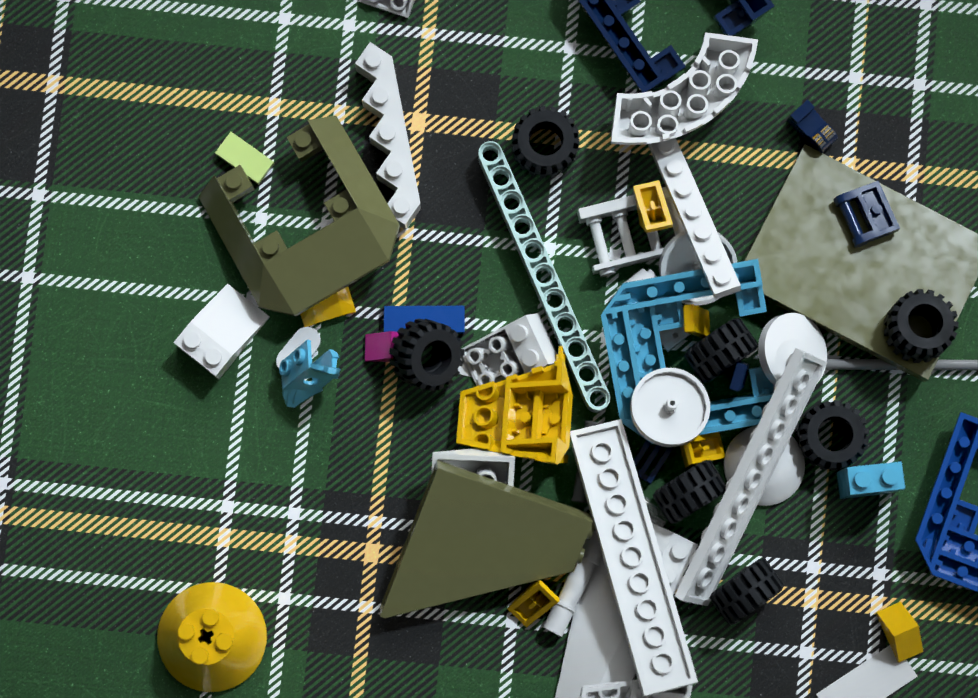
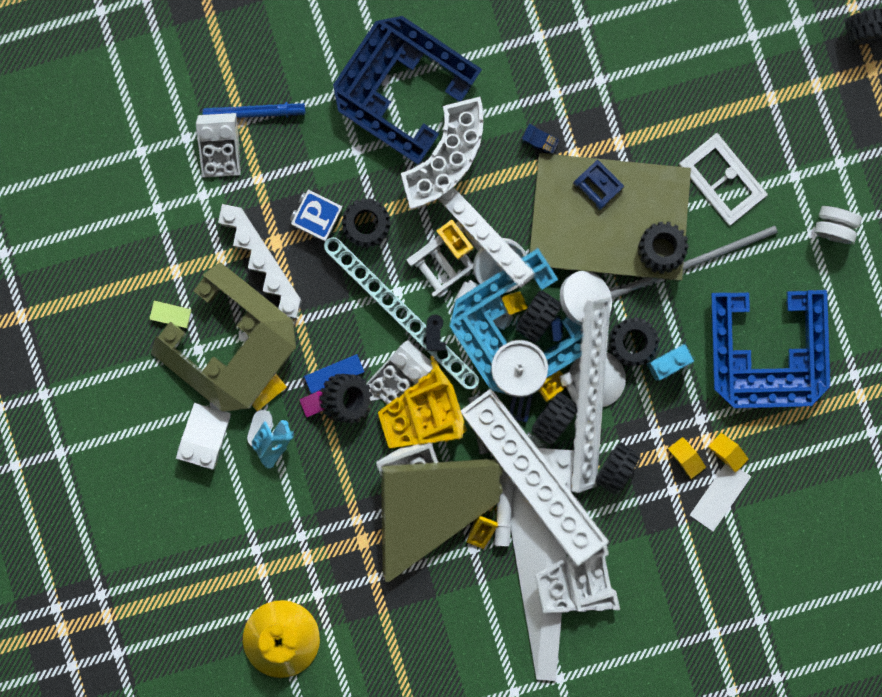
camera: 20 degrees left, 5 degrees up
none -> piece [290,190,343,242]
none -> black leg [426,314,446,351]
none -> white bar [559,372,579,415]
none -> yellow slope [668,437,706,479]

